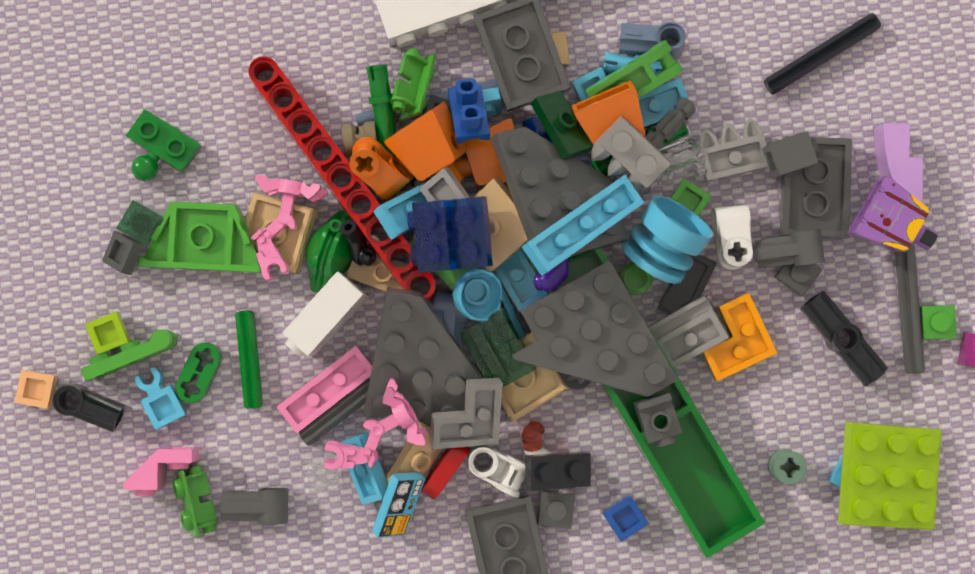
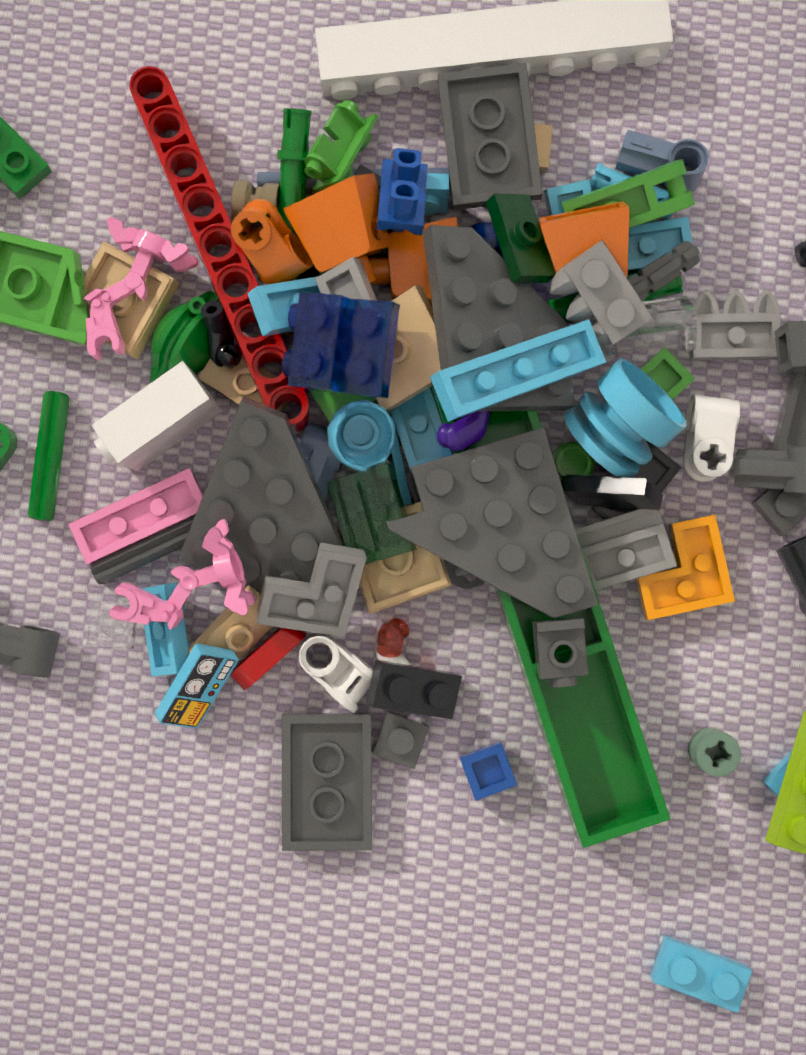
camera: 15 degrees right, 0 degrees up
none -> black tile [561,474,663,510]

